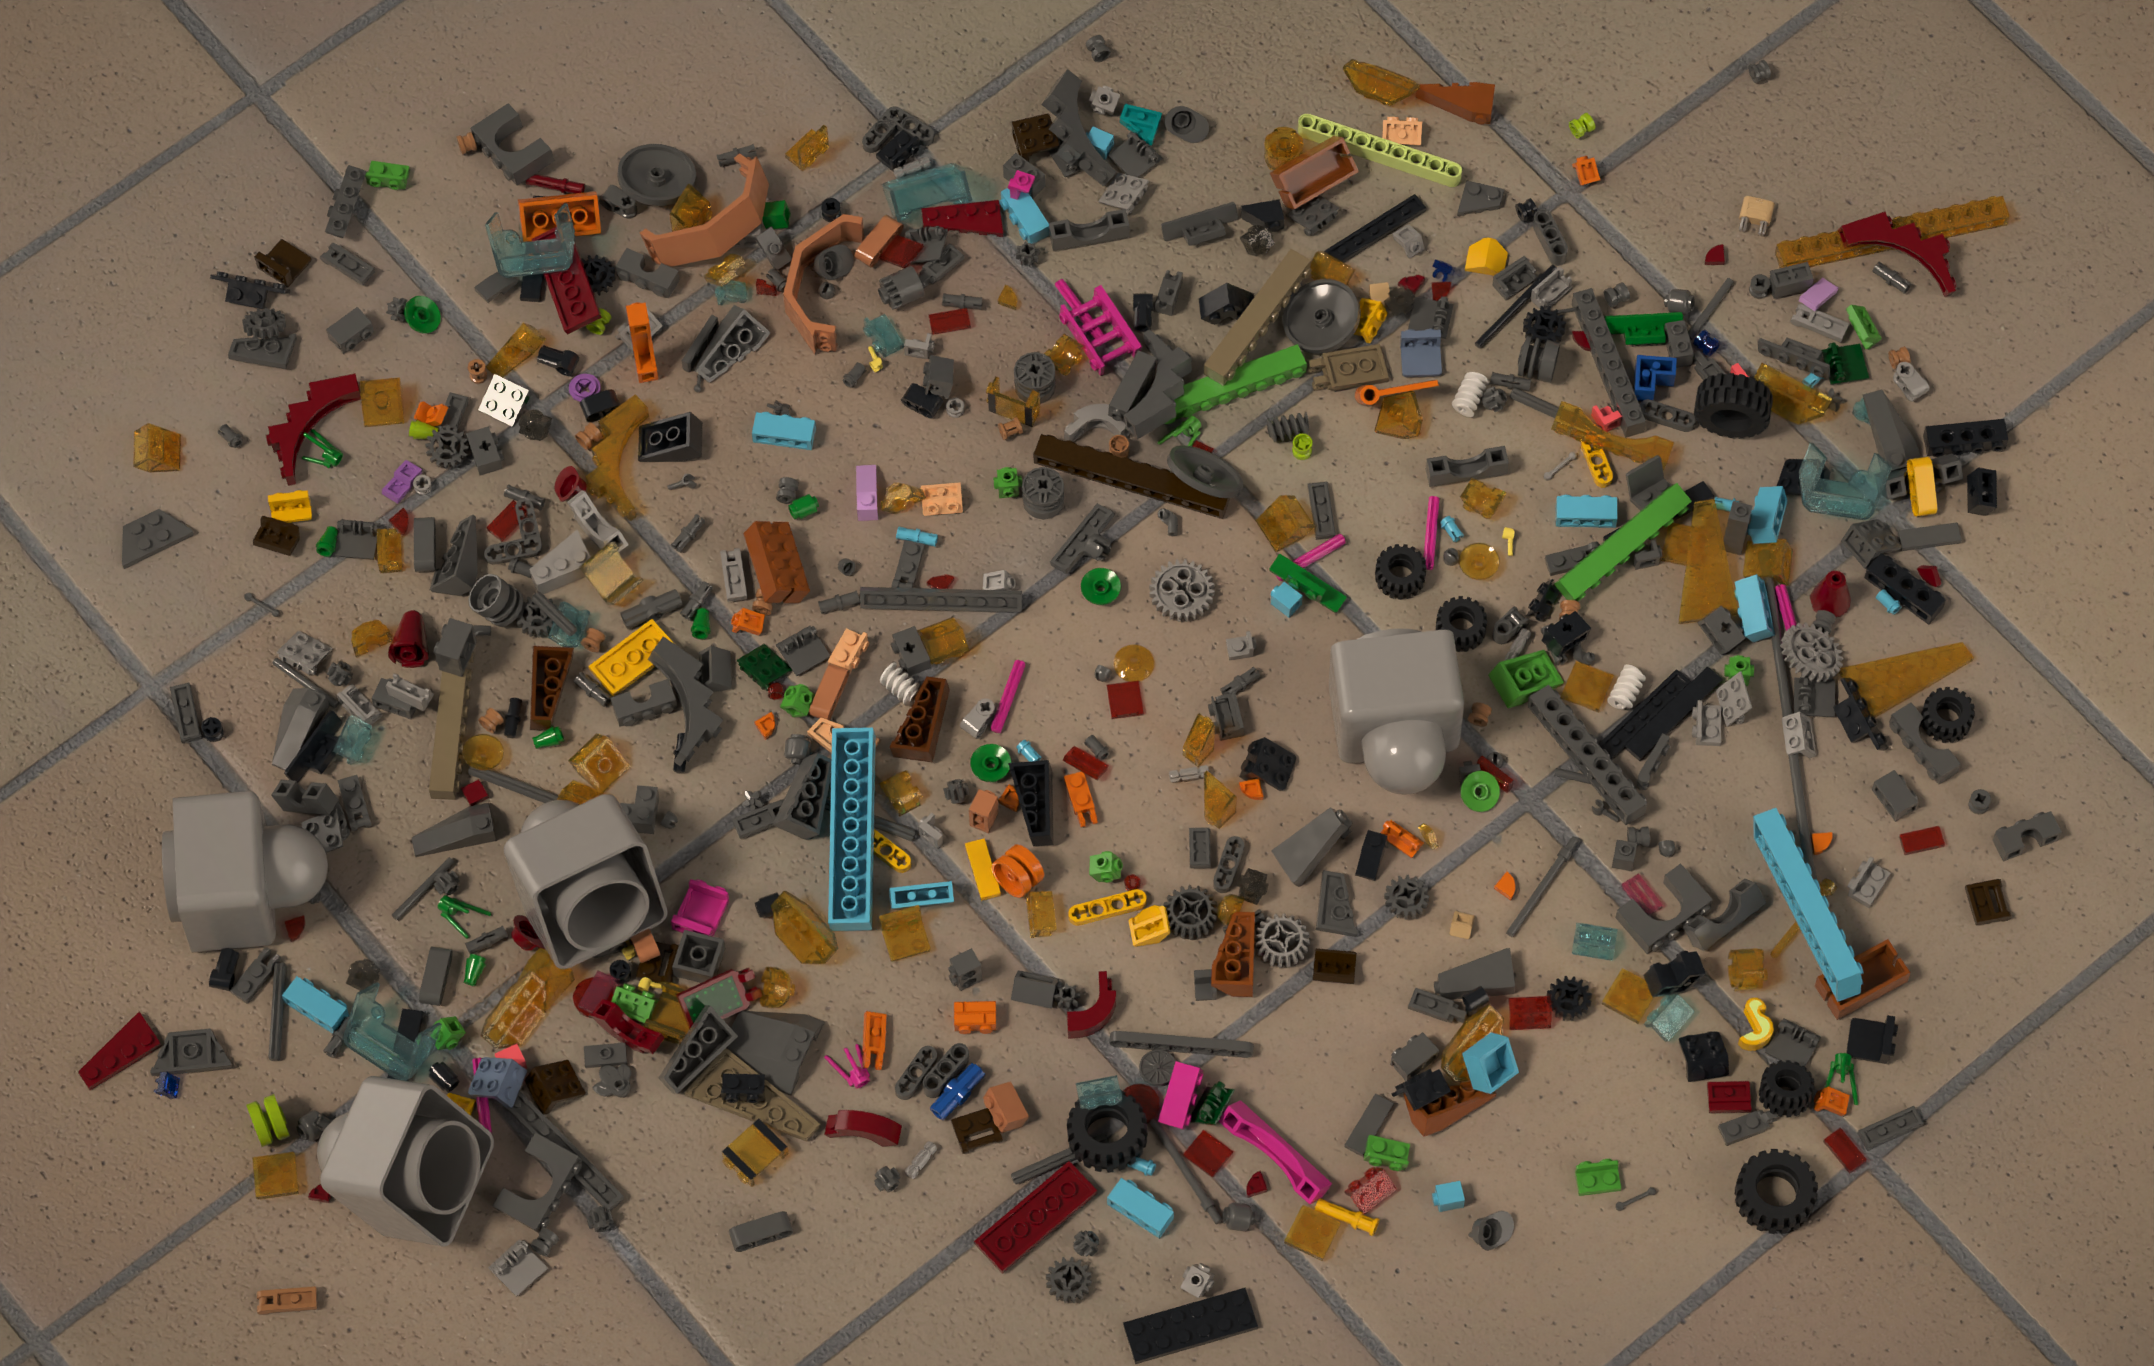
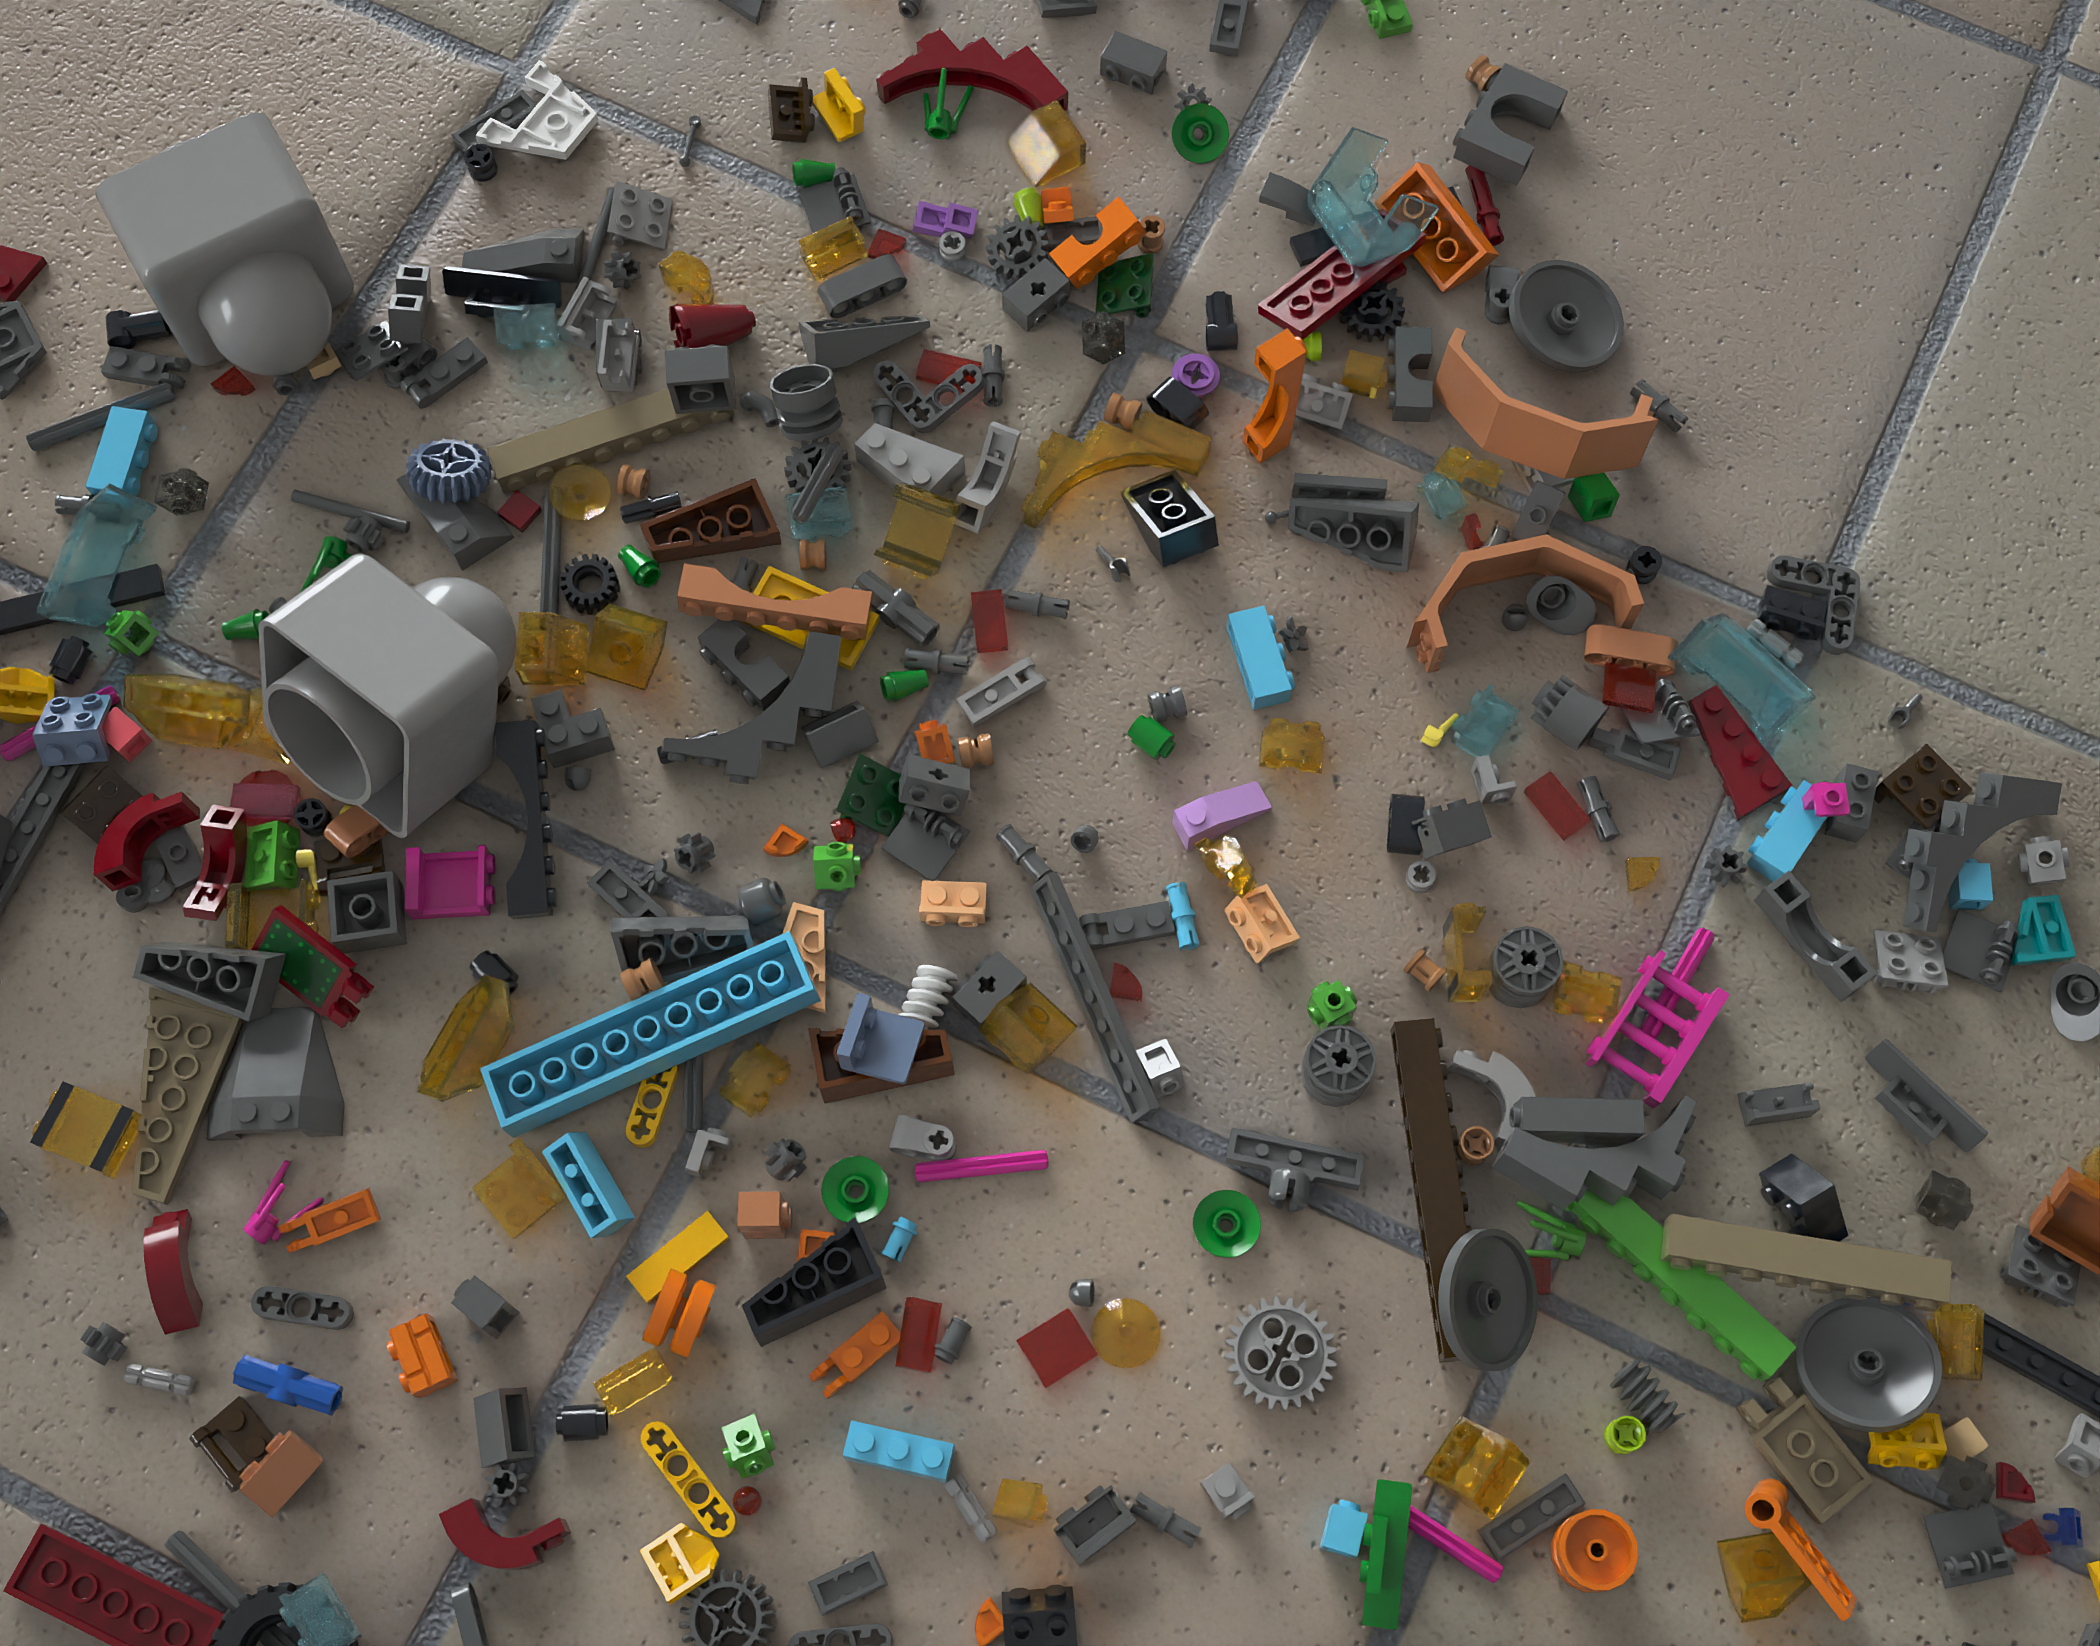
camera: 65 degrees right, 5 degrees up
dark grey beam [419,946,453,1006] -> none
clear yellow slope [486,323,546,378] -> none
dark red piece [554,466,587,502] -> none
clear yellow slope [669,184,712,232] -> none
black bracket [721,1074,765,1103] -> none
dark orange piece [743,521,810,603] -> none
clear yellow cylinder [760,967,795,1008] -> none
clear yellow bracket [785,125,829,171] -> none
nougat beam [809,663,850,720] -> none
dark grey pin [842,362,866,388] -> none
dark grey beam [923,1043,969,1098] -> none
black piece [1133,293,1153,332] -> none
dark grey arm [1158,508,1178,536] -> none
clear yellow slope [1204,771,1237,829] -> none
black slope [1241,199,1284,232] -> none
sand blue bracket [1400,329,1442,377] -> none
none -> dark red arch [93,791,200,892]
none -> sand blue gear [406,438,491,504]
none -> white wing [476,60,598,160]
none -> black arch [495,719,558,919]
none -> black brick [556,1404,608,1442]
none -> black tyre [560,554,620,615]
none -> medium nougat wheel [620,958,665,1001]
none -> dark grey gear [674,832,715,874]
none -> nougat arch [677,563,872,640]
none -> sand blue bracket [836,993,925,1085]
none -> medium azure brick [842,1420,956,1483]
none -> dark grey brick [899,754,970,816]
none -> clear red tile [971,589,1008,653]
none -> orange arch [1049,196,1147,290]
none -> clear yellow cylinder [1258,718,1325,774]
none -> clear yellow brick [1341,350,1388,399]
none -> orange wheel [1550,1509,1638,1593]
none -> dark grey hand [1888,693,1923,729]

